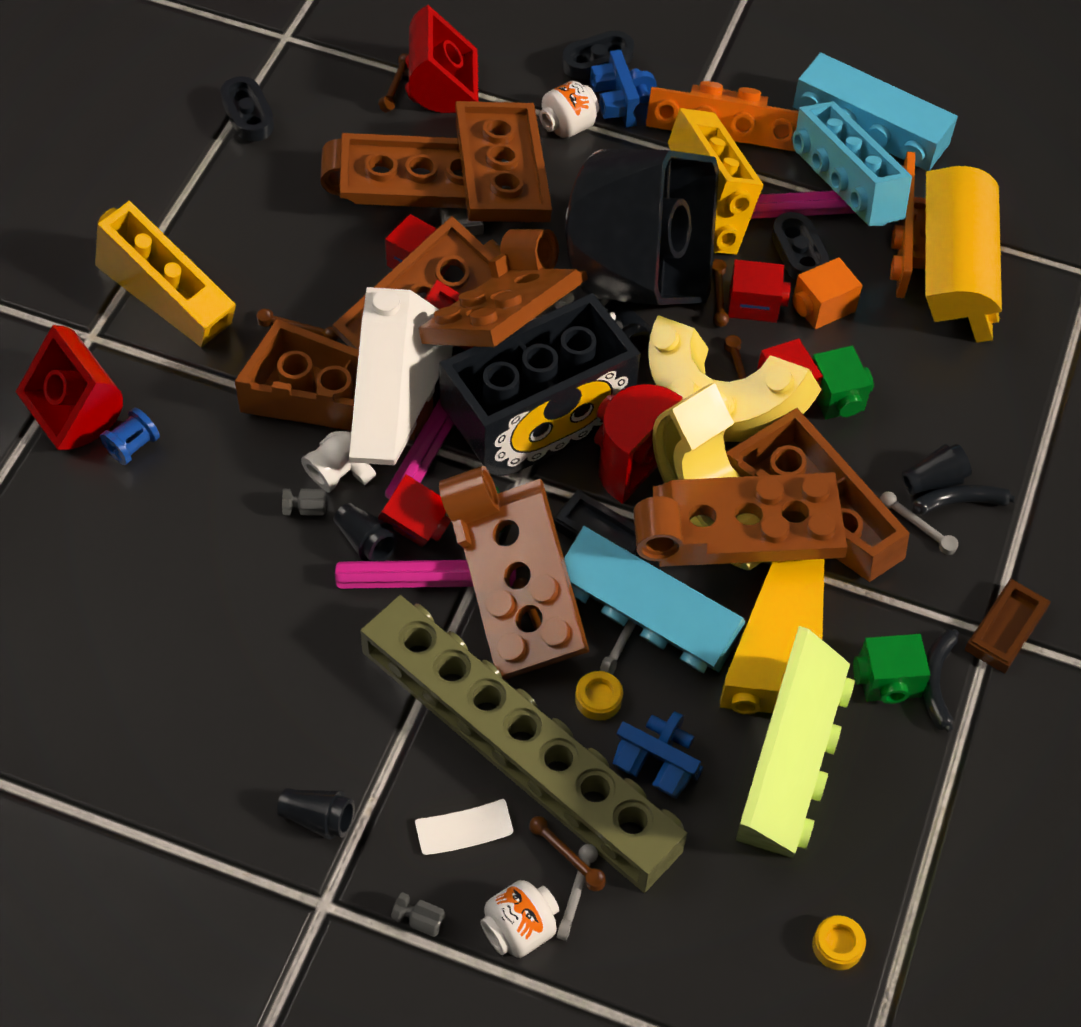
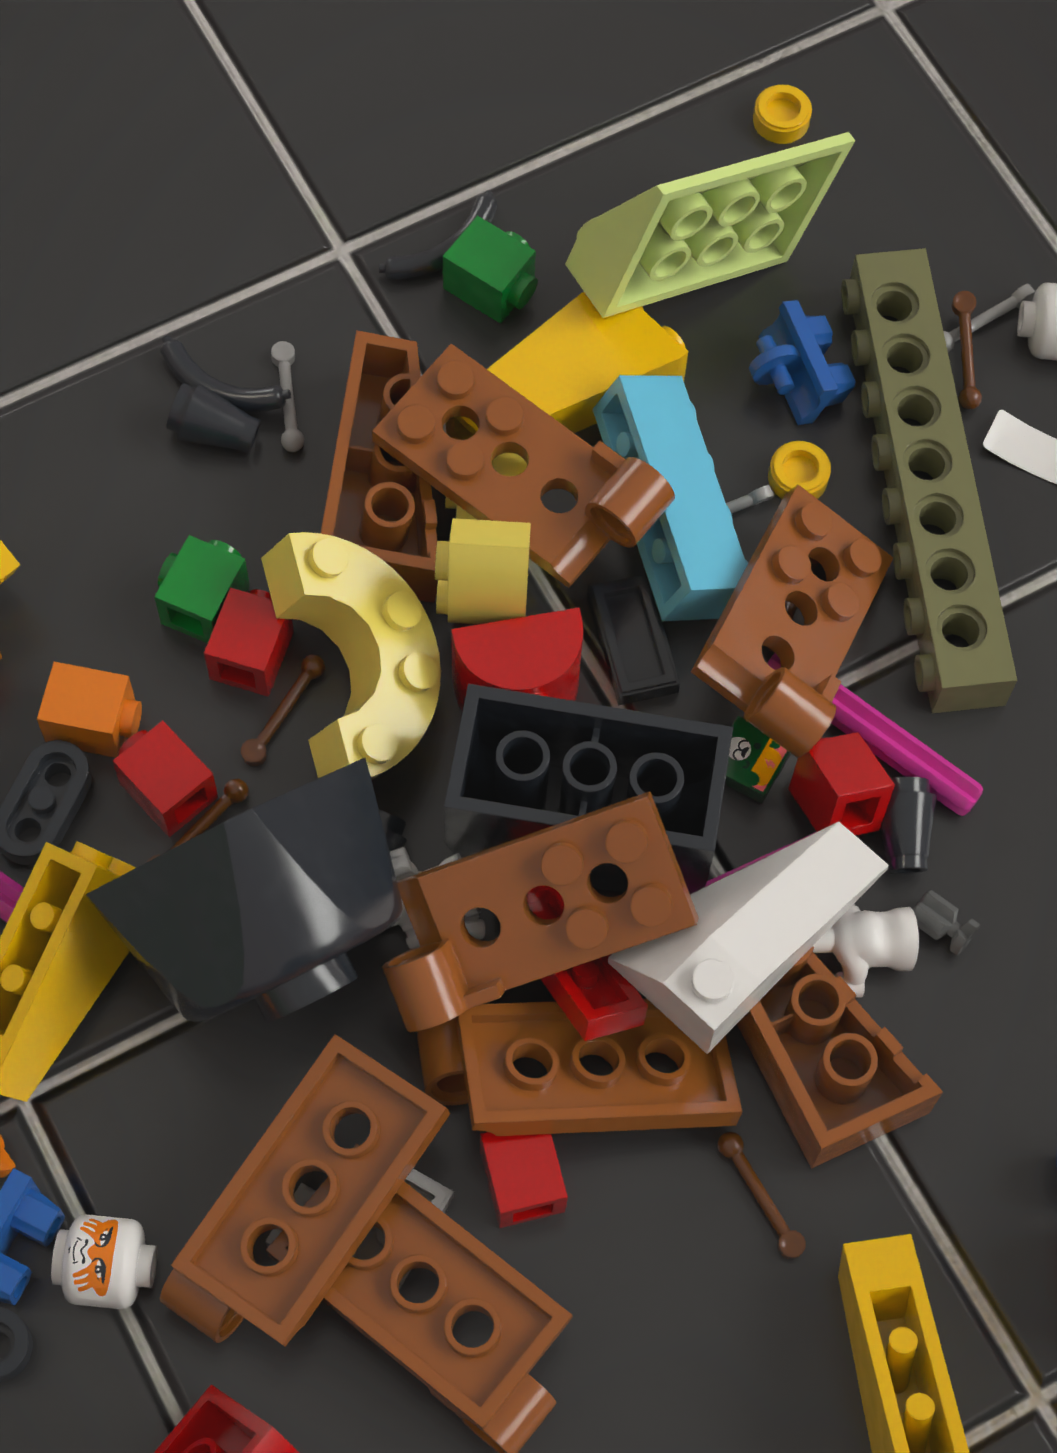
camera: 140 degrees left, 10 degrees up
reddish brown tile [965,578,1051,674] -> none

